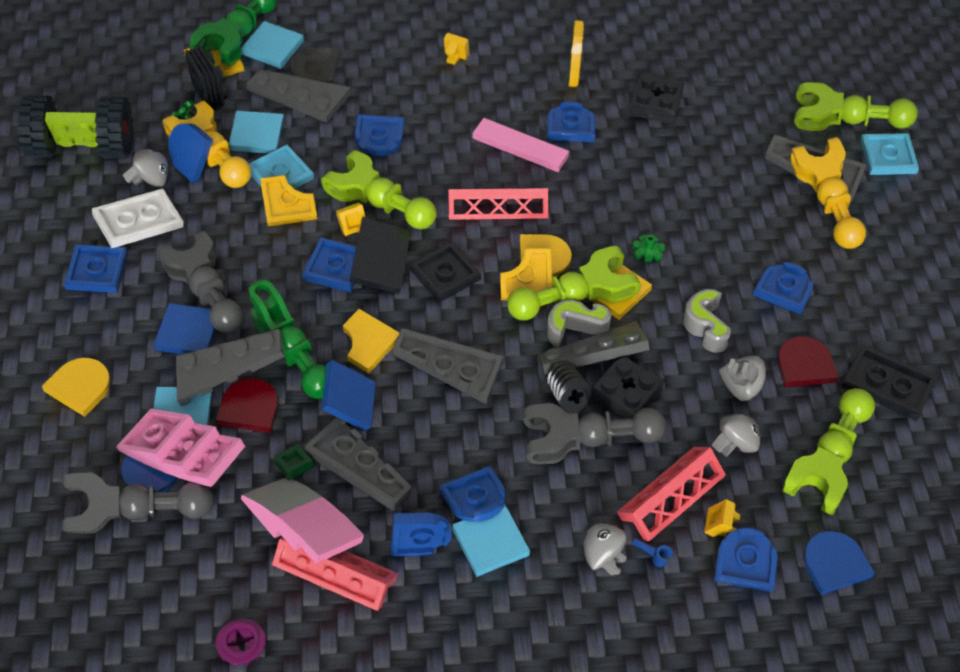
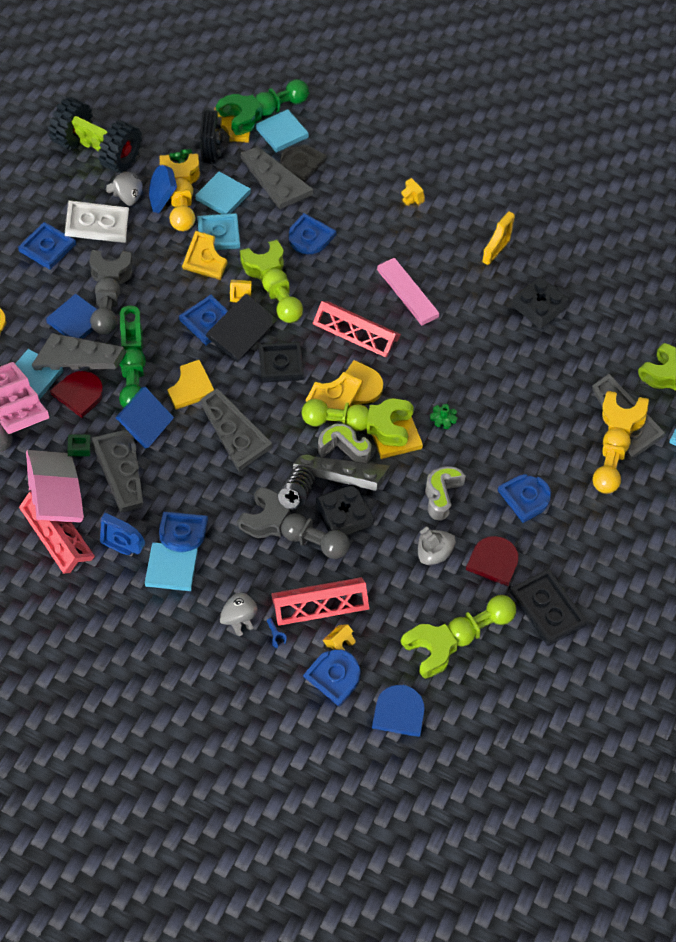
camera: 30 degrees right, 5 degrees up
blue tile [547,102,595,142] -> none
light grey piece [711,414,760,457] -> none

